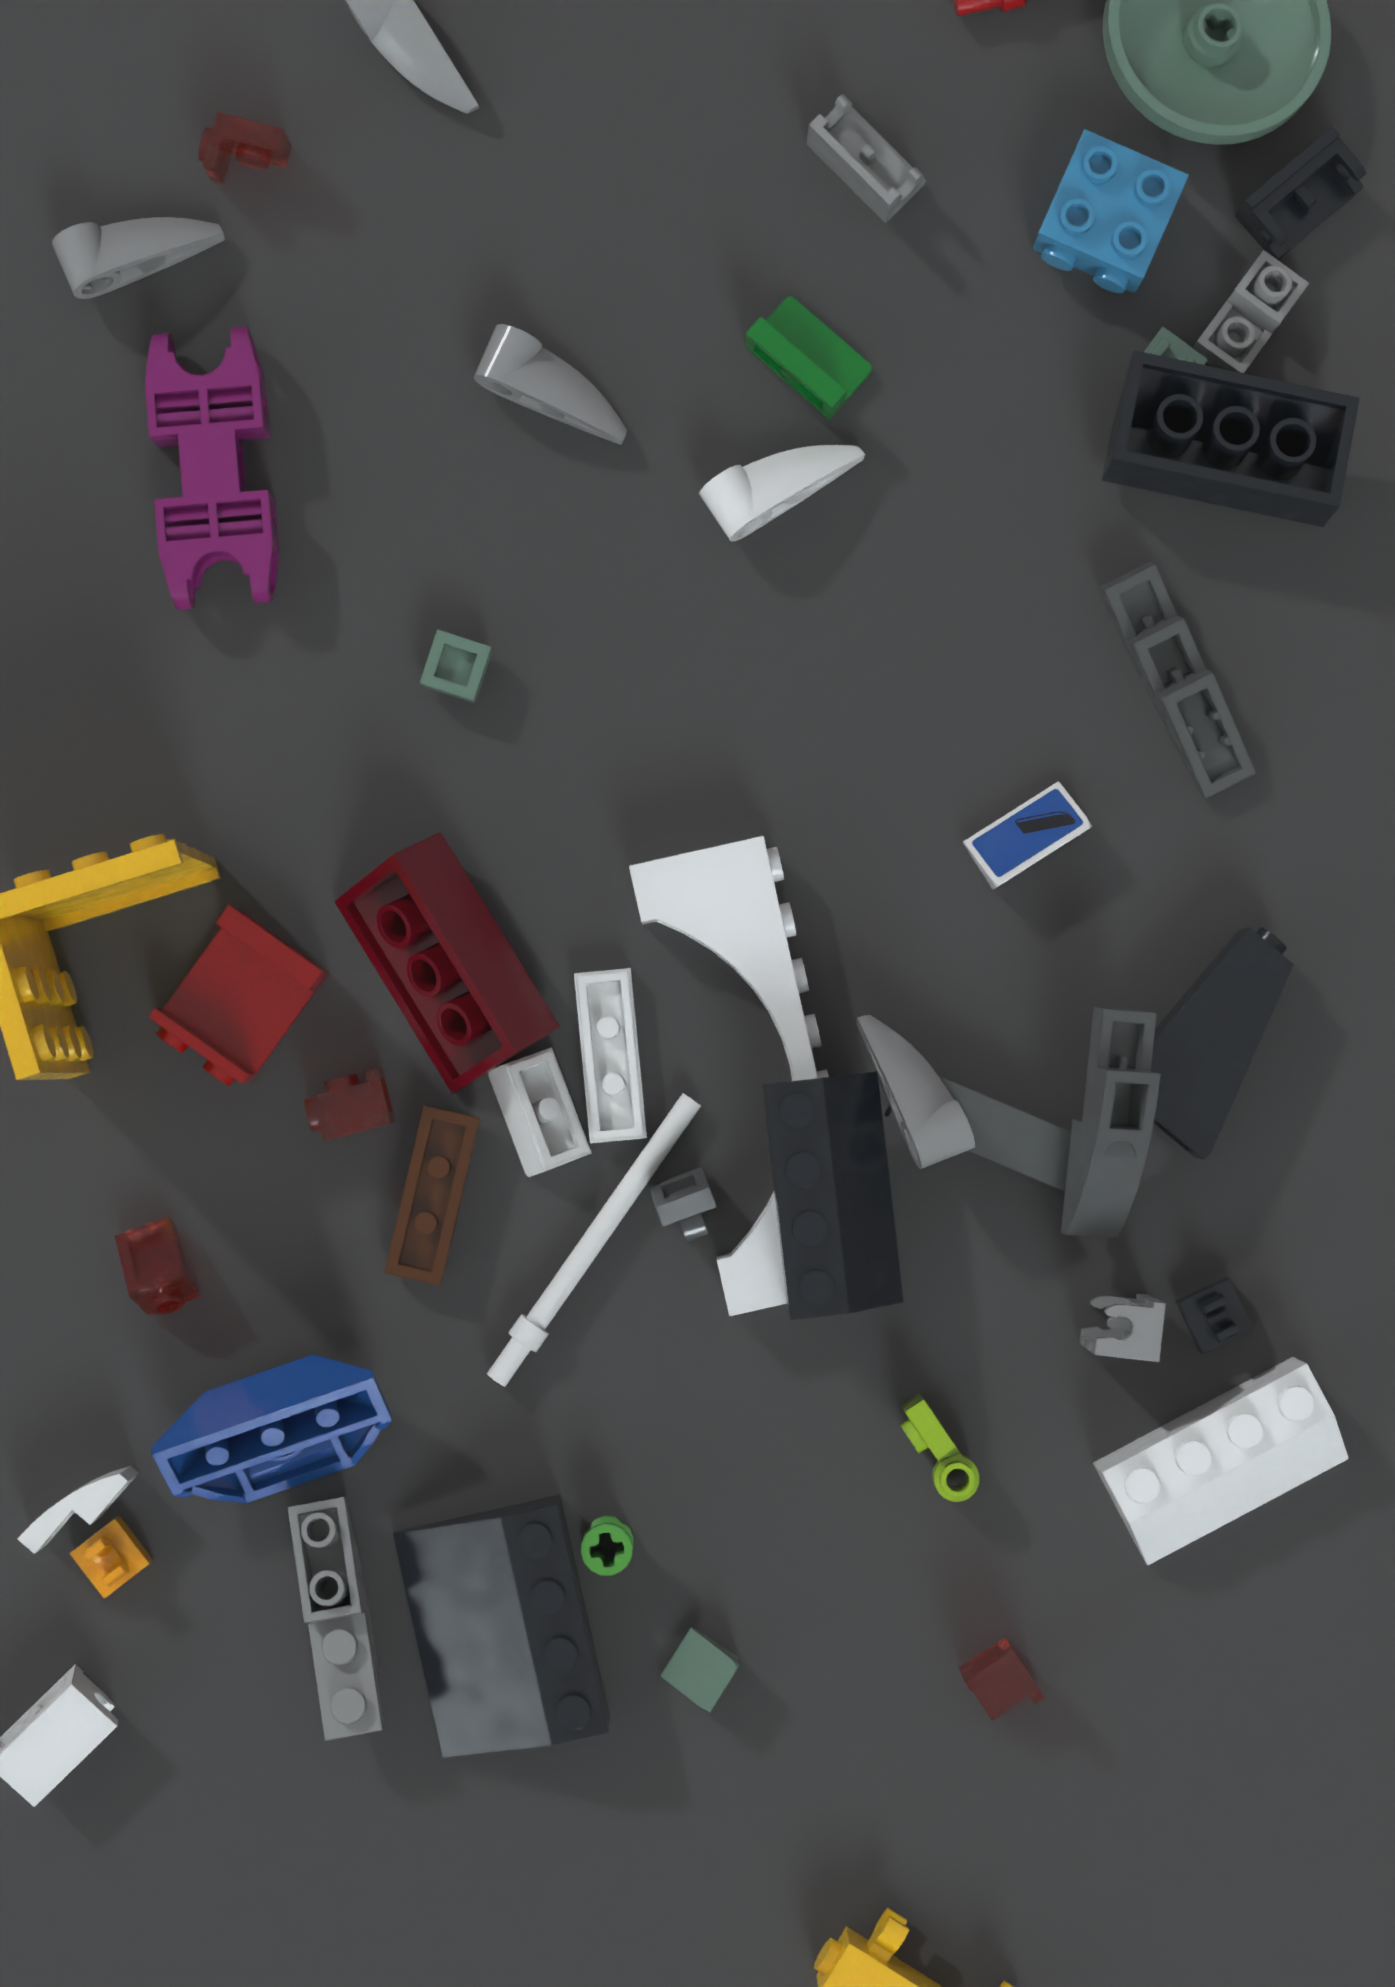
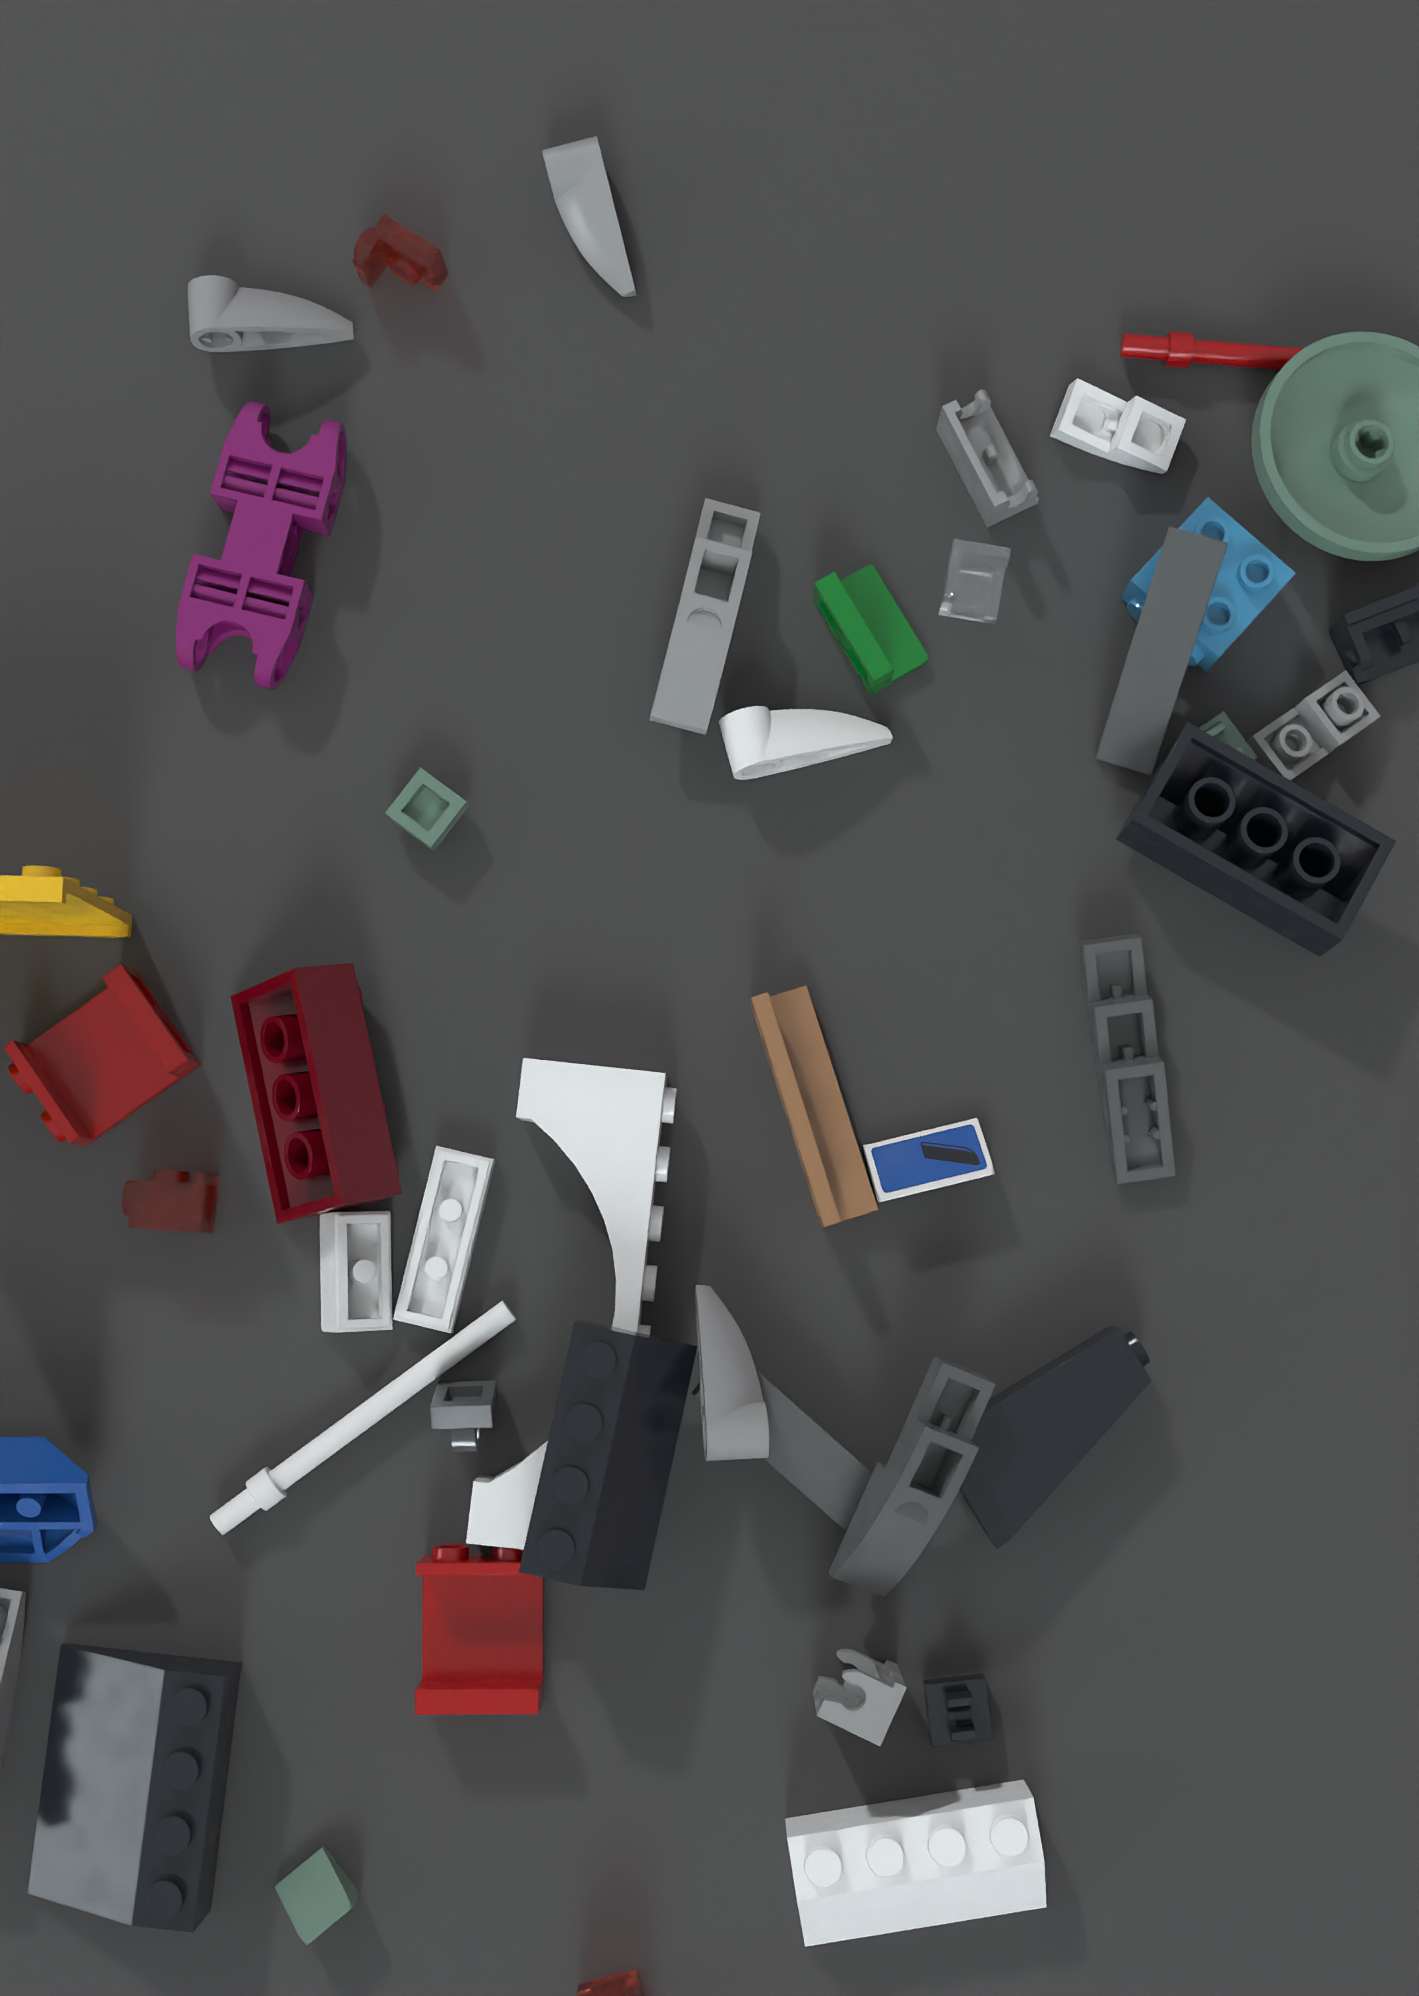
camera: 25 degrees right, 5 degrees down
reddish brown plate [384,1105,481,1286] -> none
light grey piece [474,324,628,445] -> none
bright green bush [581,1515,634,1576] -> none
lime plate [900,1393,980,1502] -> none
none -> red panel [415,1544,544,1715]
none -> light grey slope [649,498,761,735]
none -> medium nougat fence [750,985,878,1228]
none -> clear panel [938,539,1011,624]
none -> white slope [1050,378,1186,474]
none -> dark grey slope [1096,526,1228,776]

